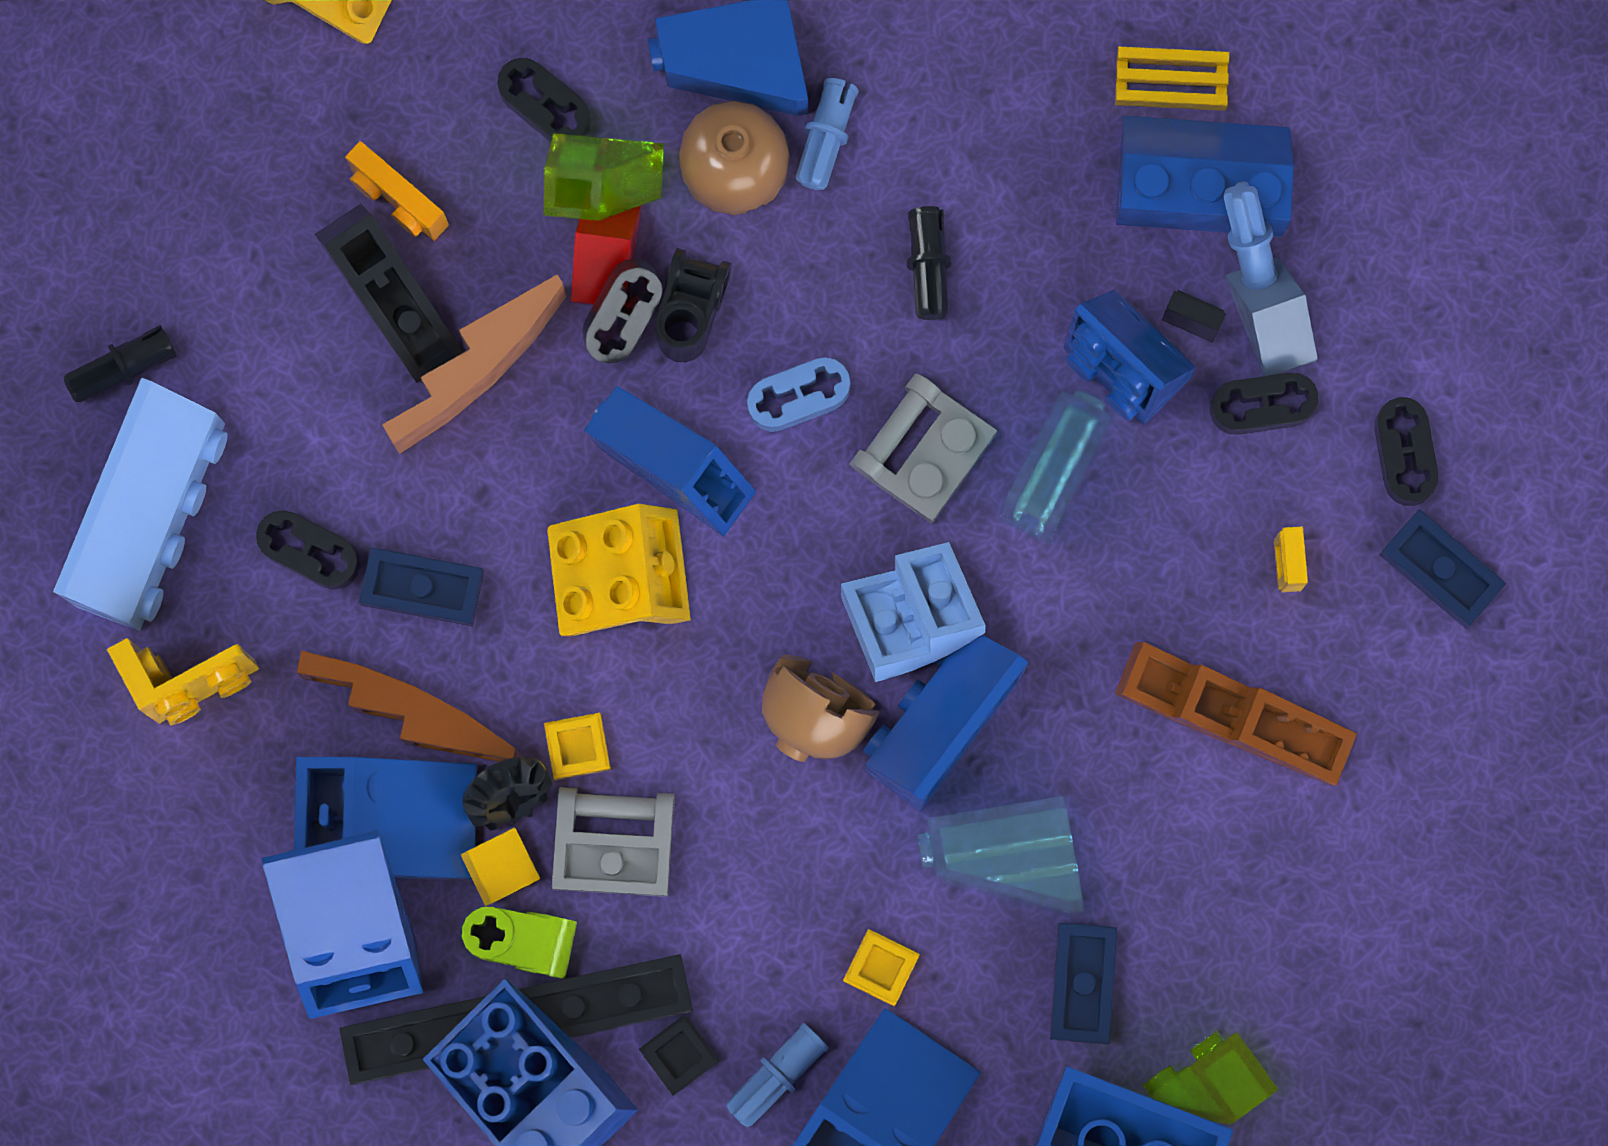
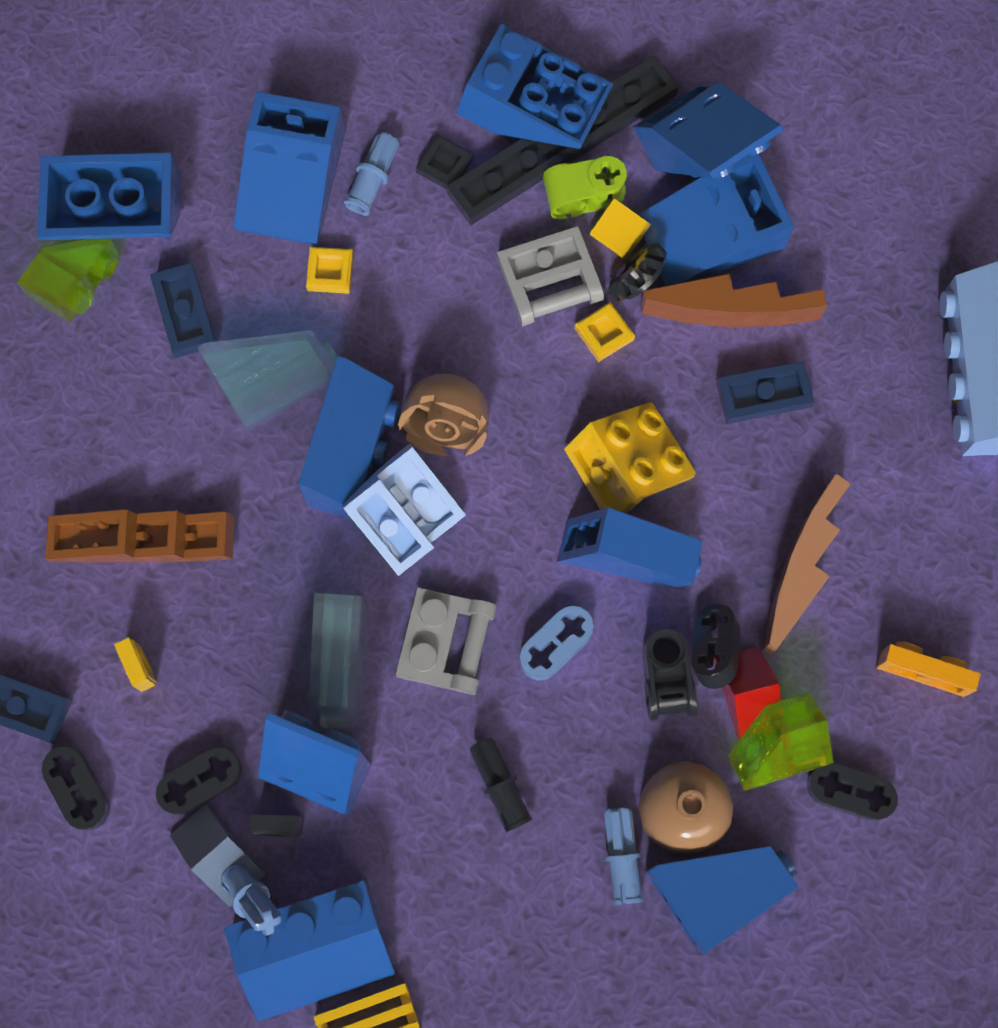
camera: 155 degrees right, 5 degrees down
yellow bracket [107,638,259,726] -> none
black beam [256,510,360,590] -> none
black slope [314,203,463,383] -> none

